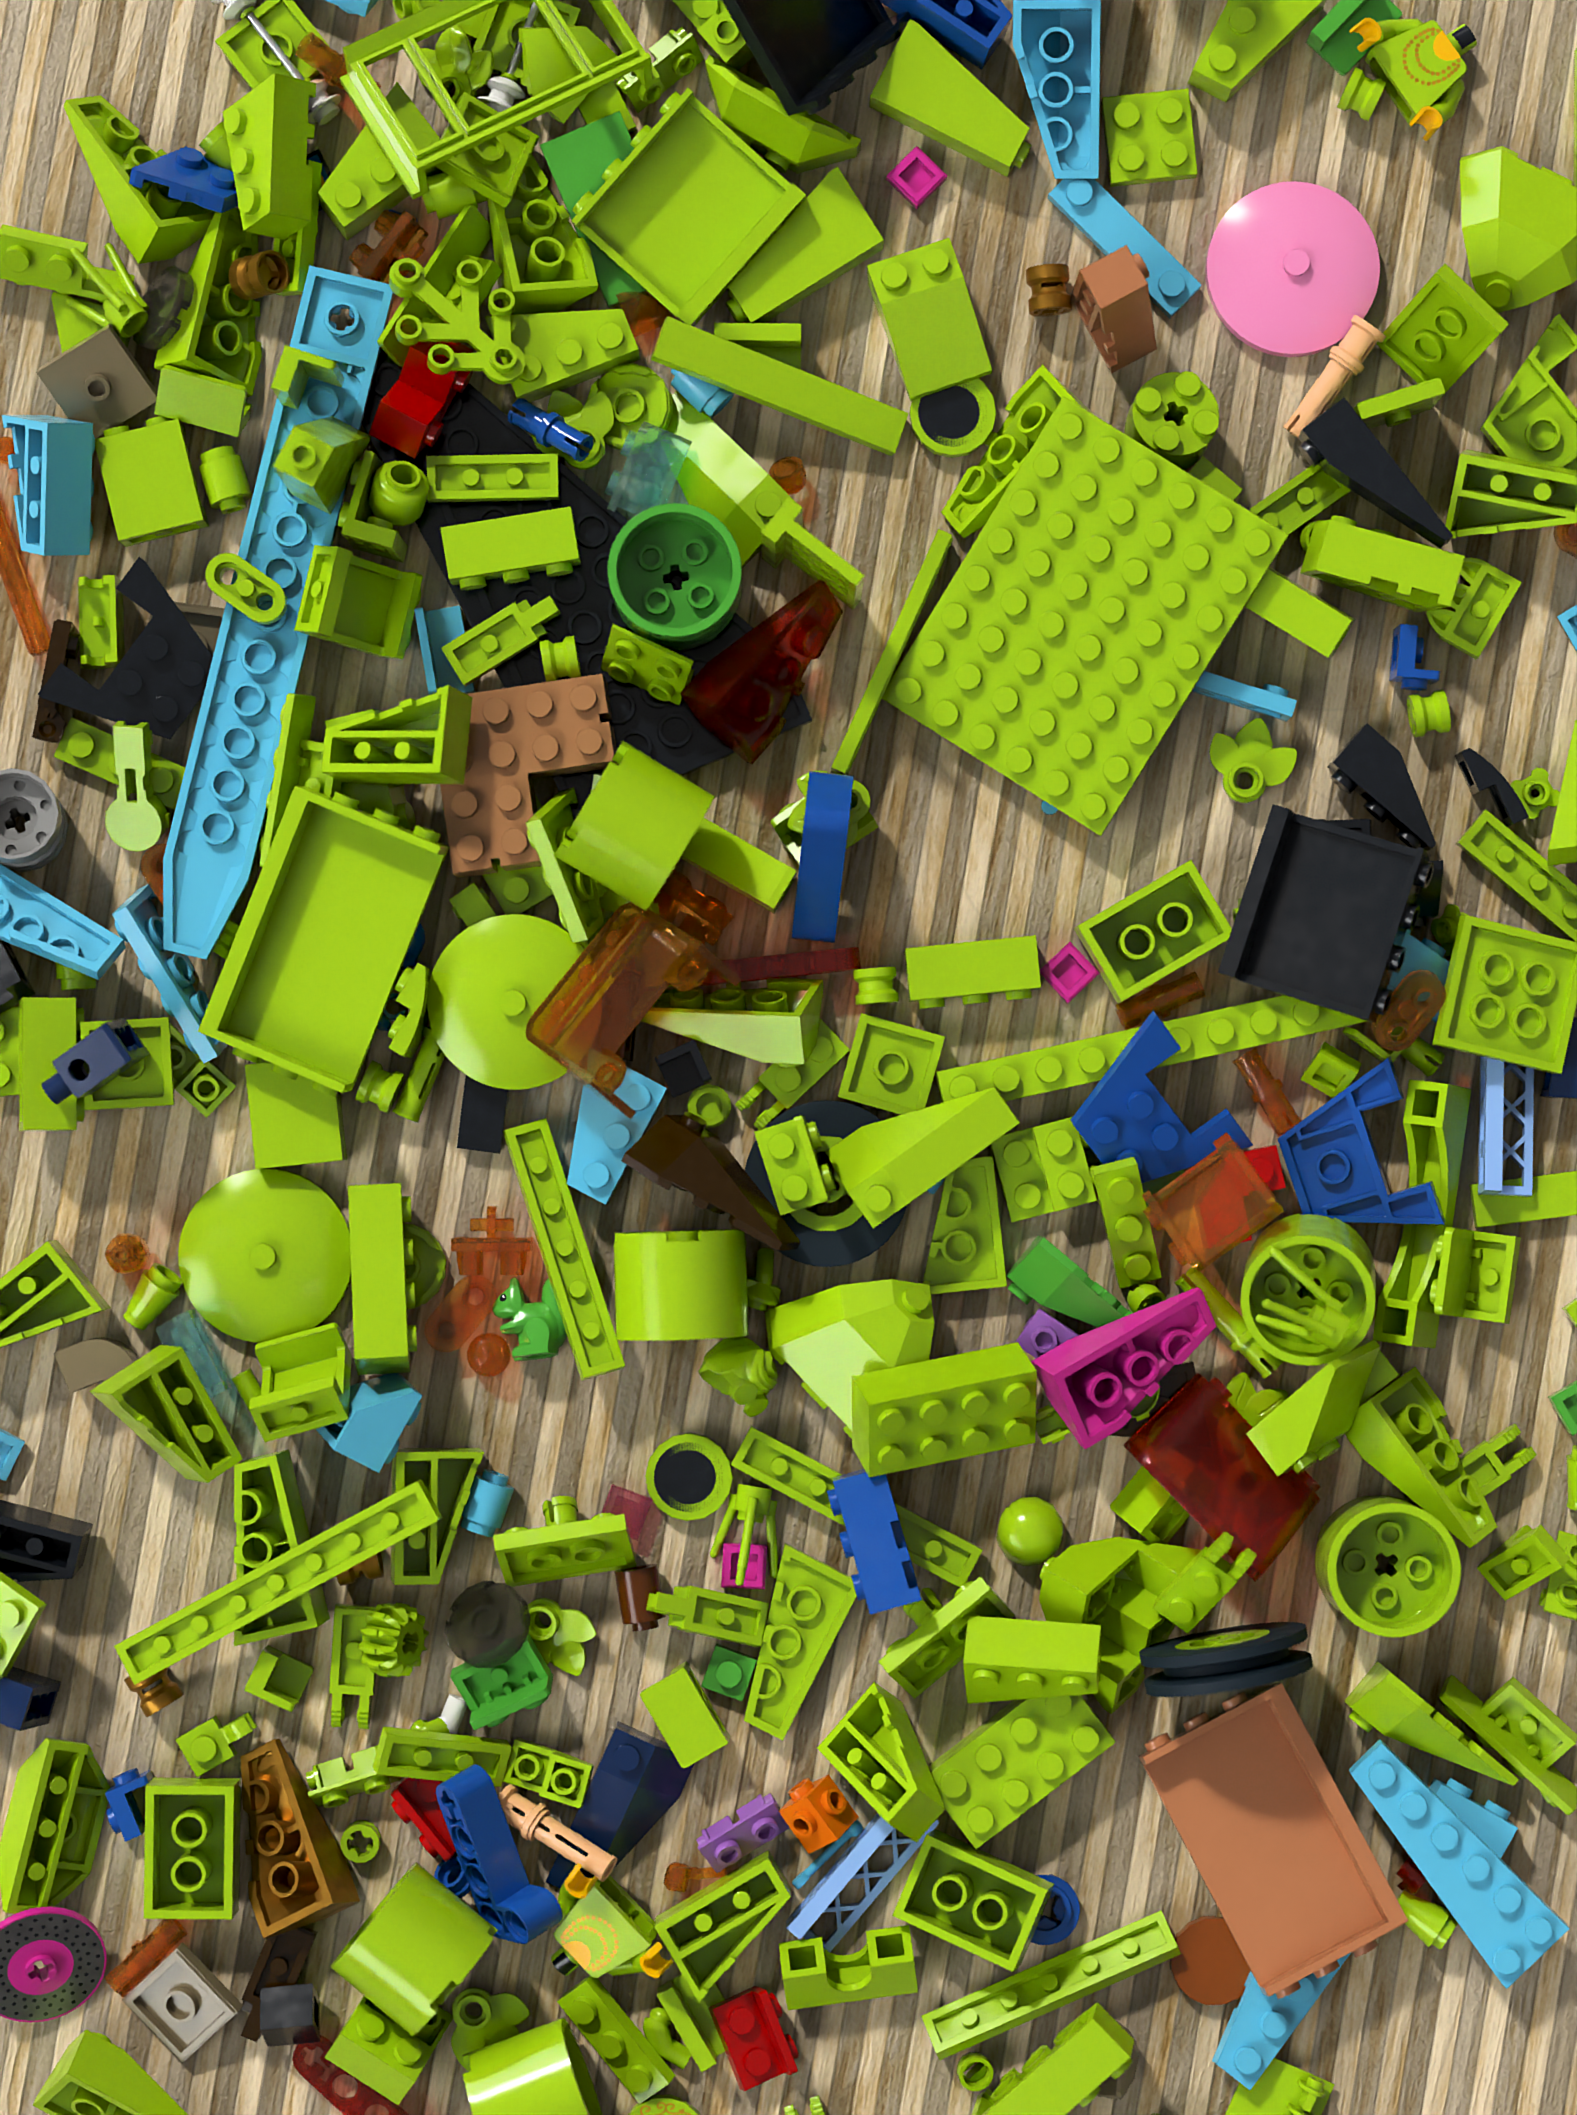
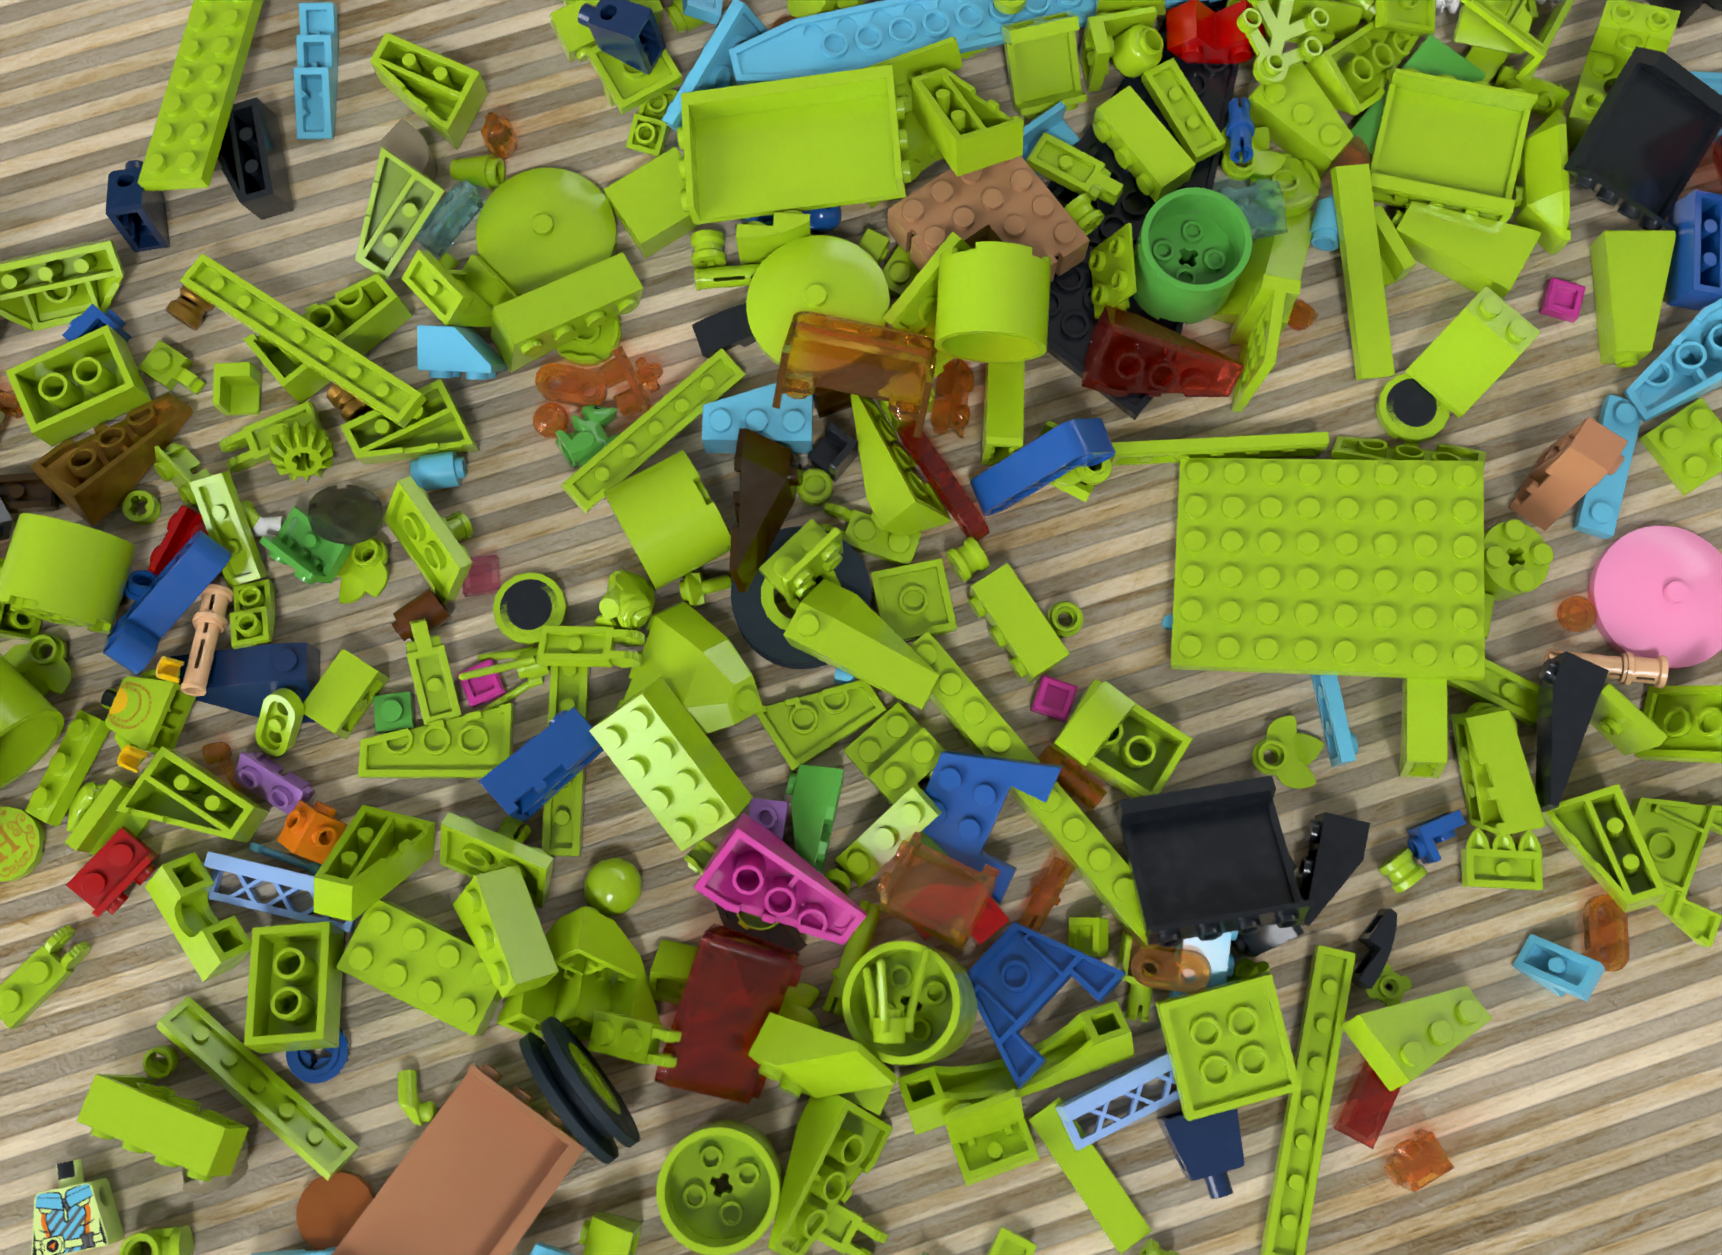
camera: 65 degrees right, 10 degrees down
pearl gold wheel [1026,264,1072,316] -> none
none -> lime plate [255,688,304,757]
none -> lime arm [397,1070,437,1126]
none -> lime hinge [536,626,645,668]
none -> lime plate [1046,601,1084,638]
none -> lime slope [1055,680,1136,766]
none -> clear orange plate [1557,596,1596,633]

